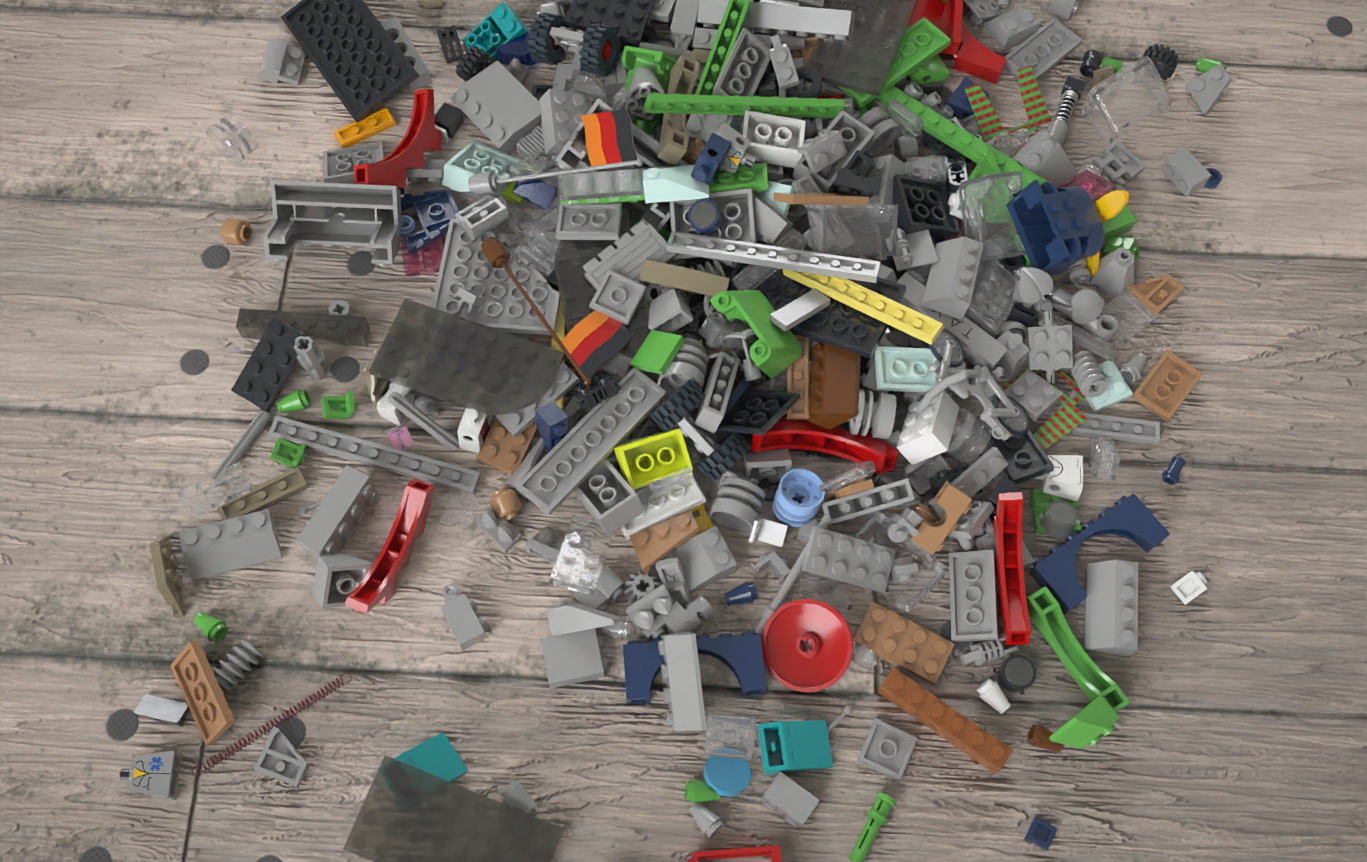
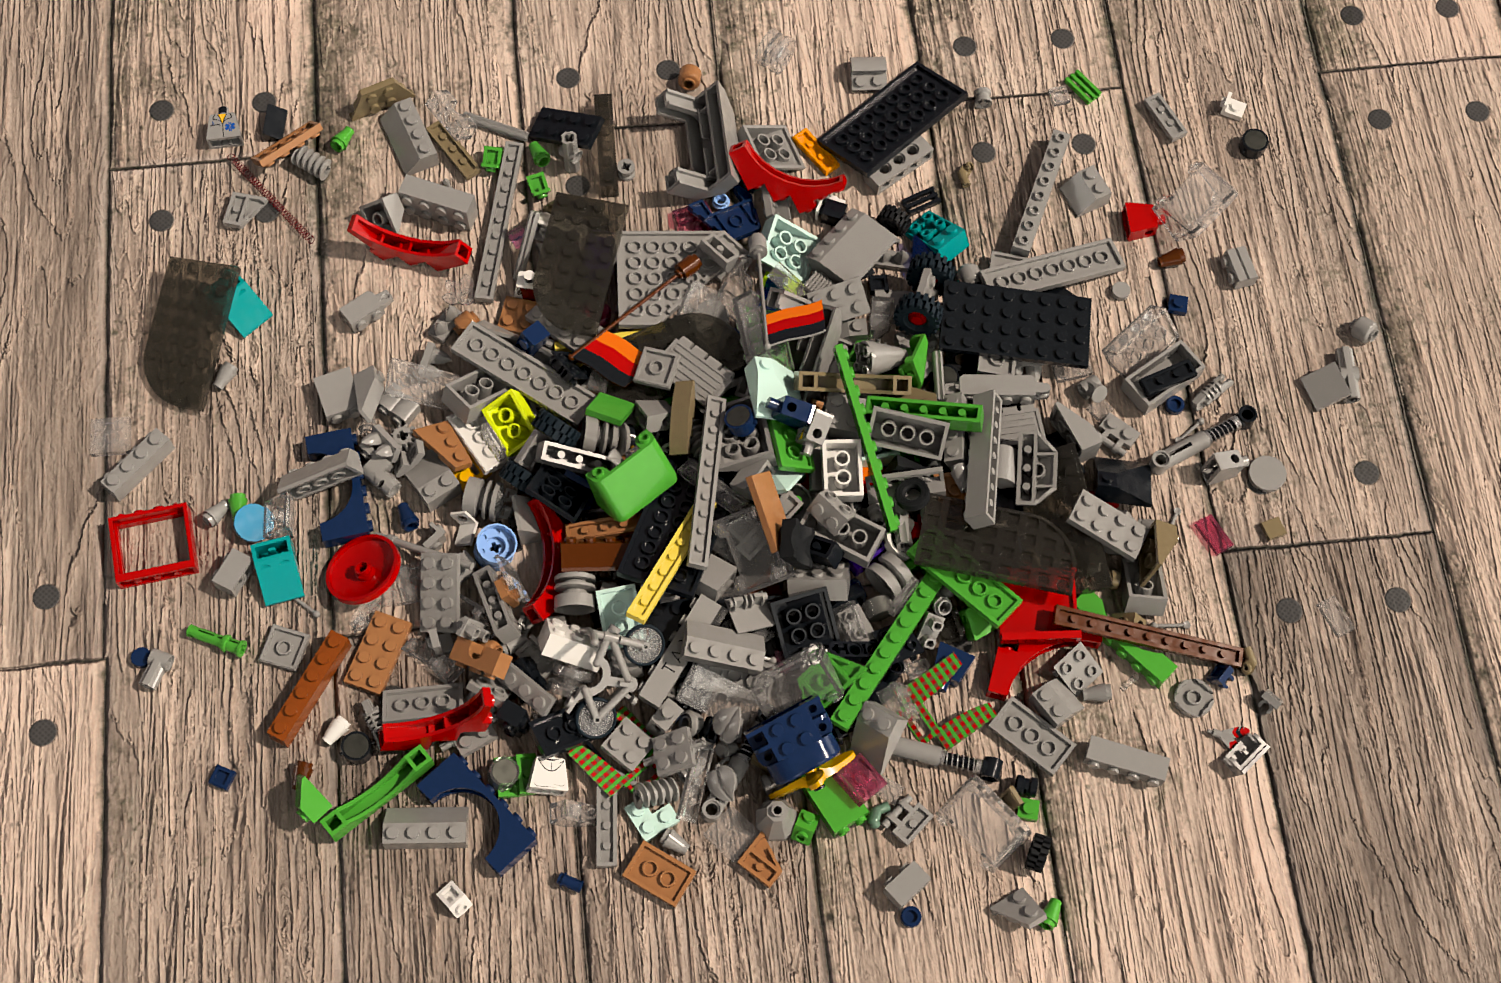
camera: 80 degrees right, 0 degrees up
light grey tile [456,287,486,313] -> none
light grey tile [556,203,622,240] -> none
light grey hinge [769,35,800,91] -> none
light grey tile [770,288,831,332] -> none

